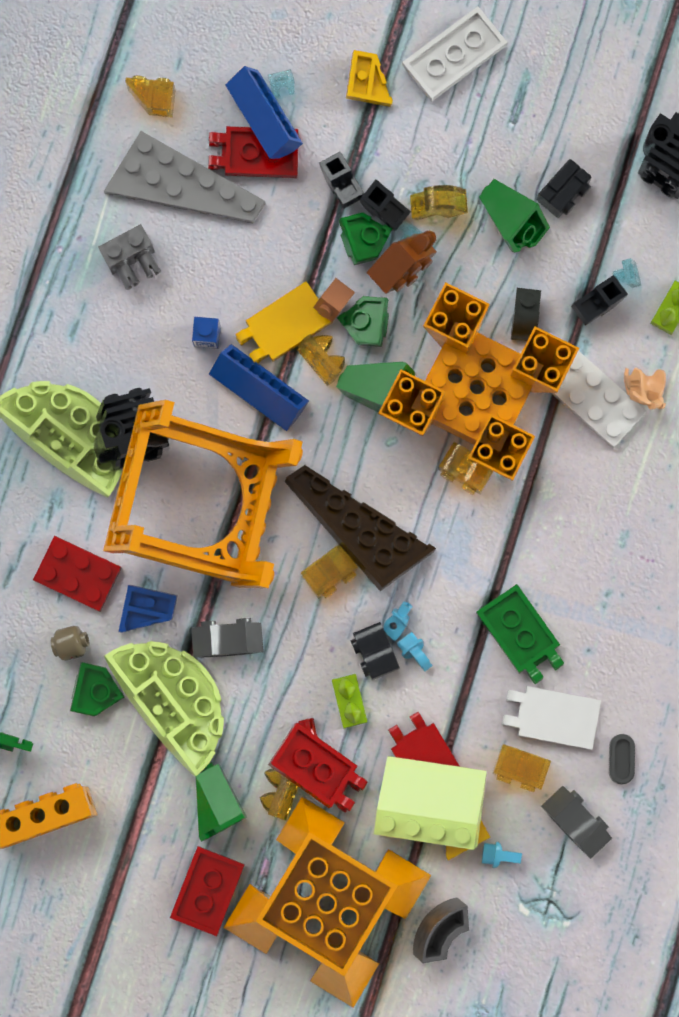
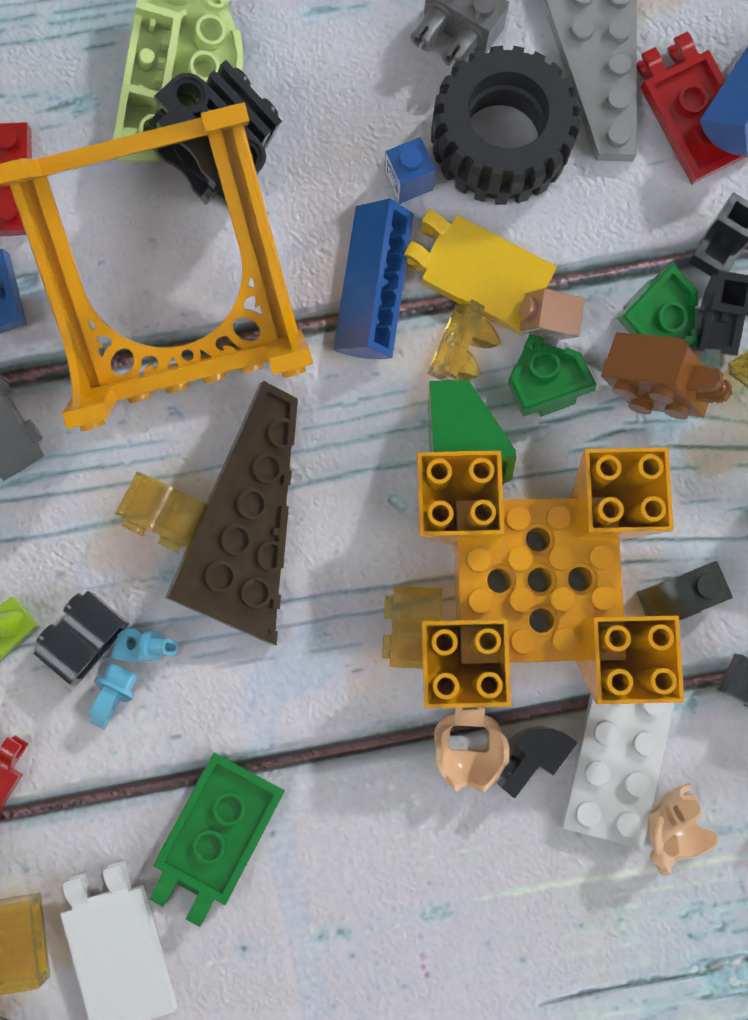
camera: 55 degrees right, 0 degrees up
none -> black tyre [431,45,581,205]
none -> light nougat helmet [434,707,509,793]
none -> black brick [497,726,578,799]

